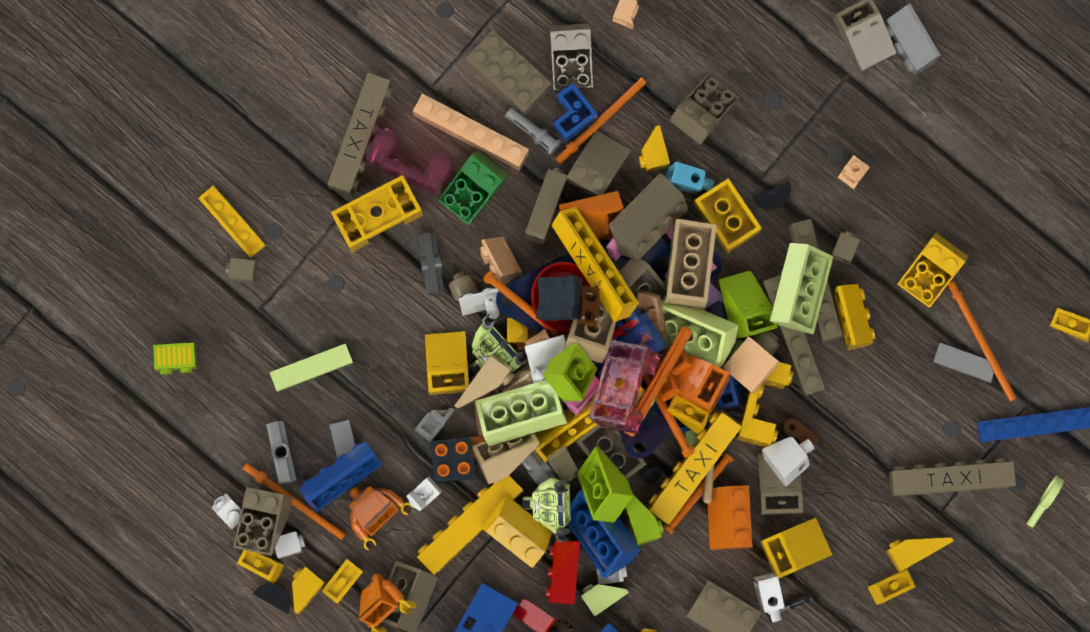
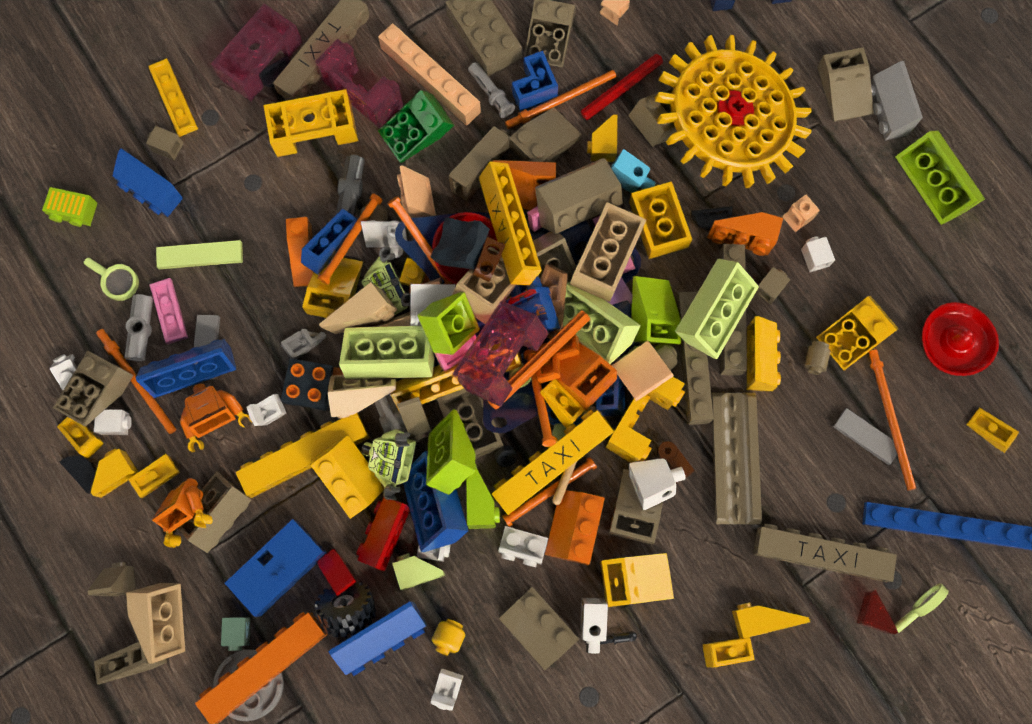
camera: 20 degrees right, 5 degrees down
none -> piece [84,257,139,301]
none -> blue slope [112,148,183,217]
none -> bright pink tile [149,278,188,344]
none -> clear pink plate [211,4,302,101]
none -> black tile [253,55,290,87]
none -> orange slope [286,217,314,287]
none -> blue brick [301,209,358,275]
none -> orange bar [317,194,383,285]
none -> white bracket [498,526,548,567]
none -> red axle [580,54,663,120]
none -> yellow gear [655,35,812,188]
none -> orange slope [707,212,783,256]
none -> dark tan plate [711,393,762,525]
none -> white brick [801,237,835,272]
none -> dark tan brick [804,341,831,375]
none -> clear red slope [857,590,899,634]
none -> lime slope [895,131,985,225]
none -> red hat [922,302,999,376]

